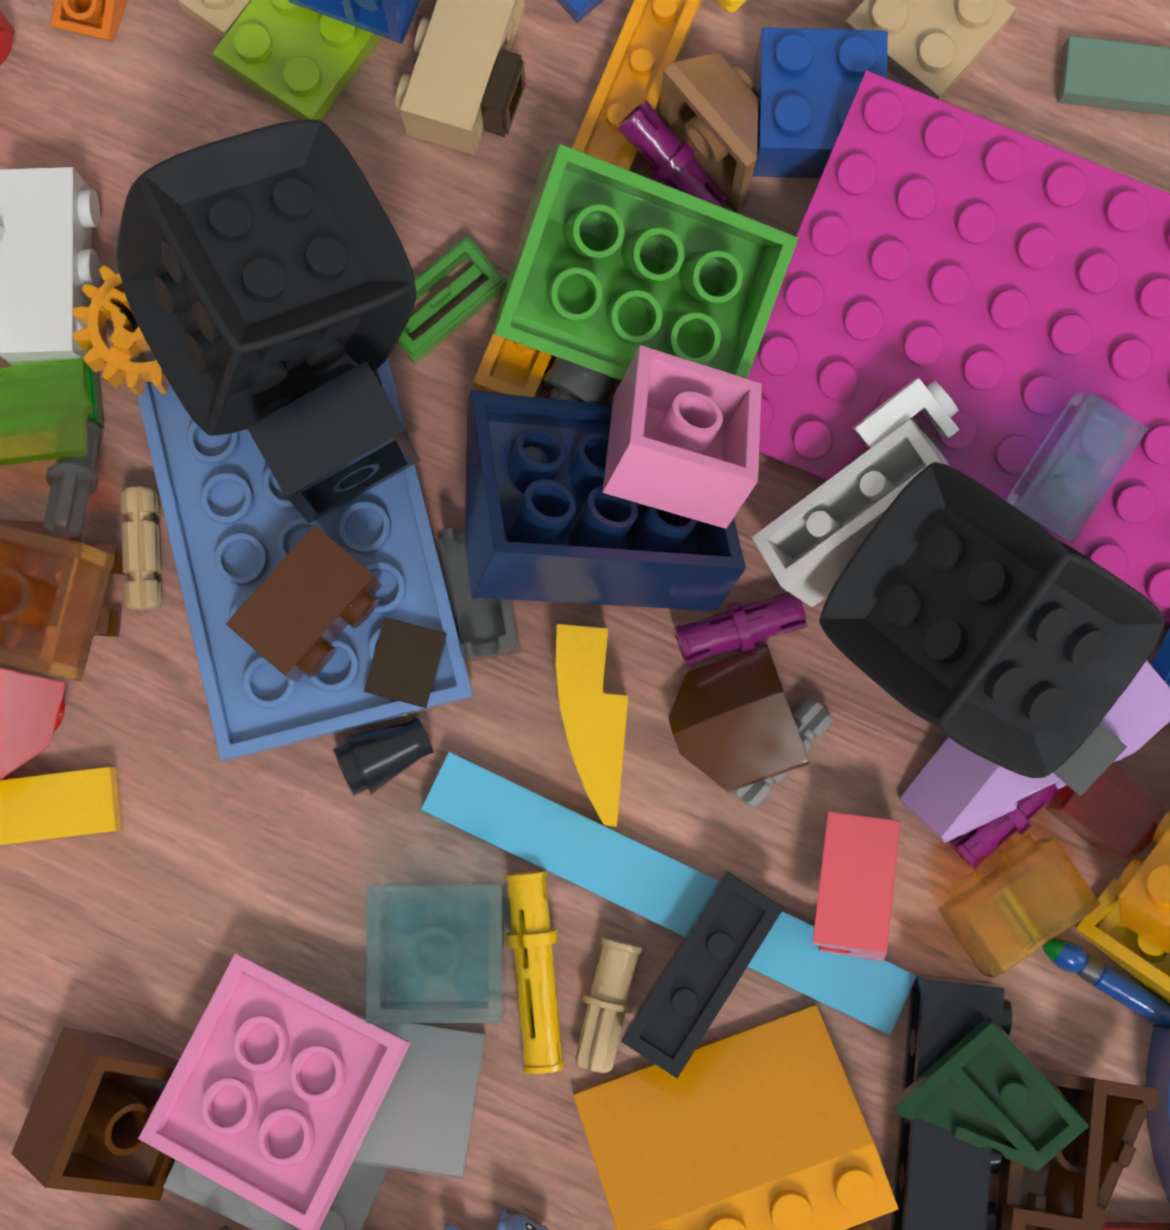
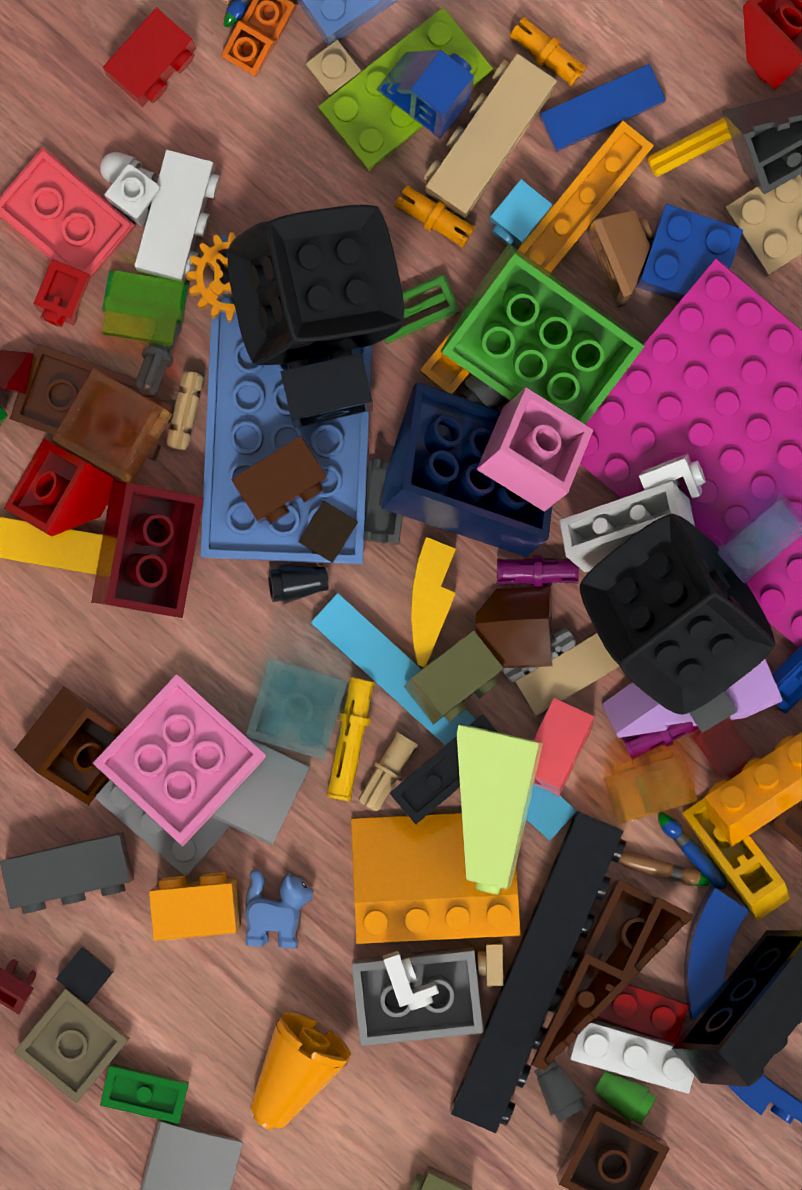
camera: 15 degrees right, 5 degrees up
dark brown tile [481,49,526,137] -> none
magenta pin [616,100,728,206] -> none
dark green wing [893,1015,1089,1171] -> none
none -> dark red brick [91,482,204,618]
none -> light orange pin [394,184,476,249]
none -> olive brick [404,630,504,725]
none -> yellowish green slope [457,724,543,894]
none -> medium azure brick [489,179,553,247]
none -> tan tile [515,633,620,716]
none -> medium nougat piece [618,851,710,886]

